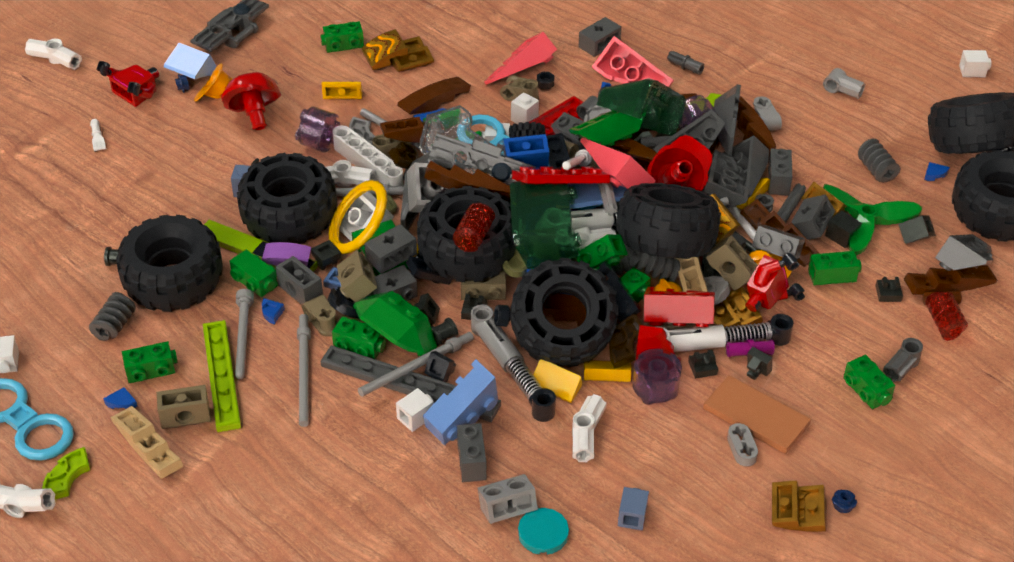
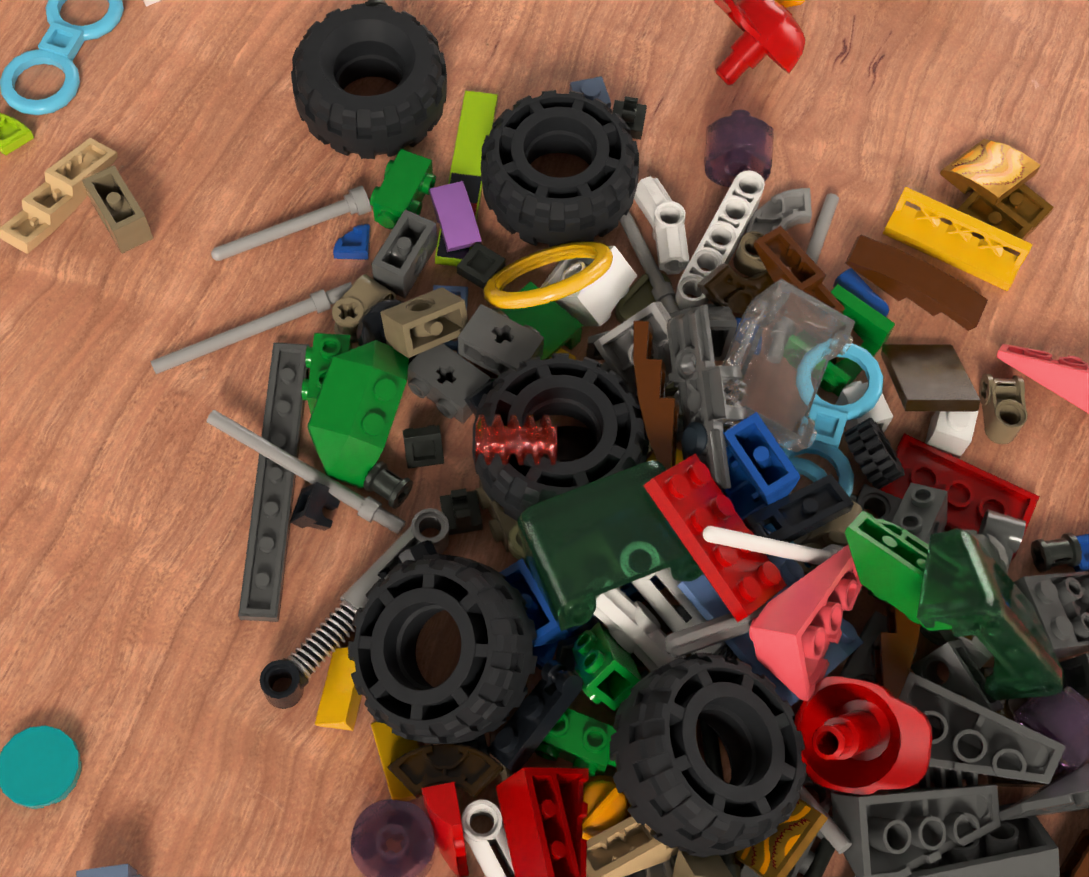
camera: 65 degrees right, 20 degrees up
dark grey piece [89,292,136,341] -> none
blue tile [103,387,138,409] -> none
green brick [121,341,178,384] -> none
lime tile [203,320,241,432] -> none
green brick [320,21,364,53] -> none
yellow slope [321,82,363,99] -> none
white brick [396,388,434,432] -> none
medium blue wedge [423,359,498,445] -> none
dark grey brick [457,423,487,482] -> none
light grey brick [477,474,538,524] -> none
black tile [536,72,555,89] -> none
white piece [572,394,607,462] -> none
none -> dark brown tile [881,344,981,412]
none -> yellow fence [883,187,1033,291]

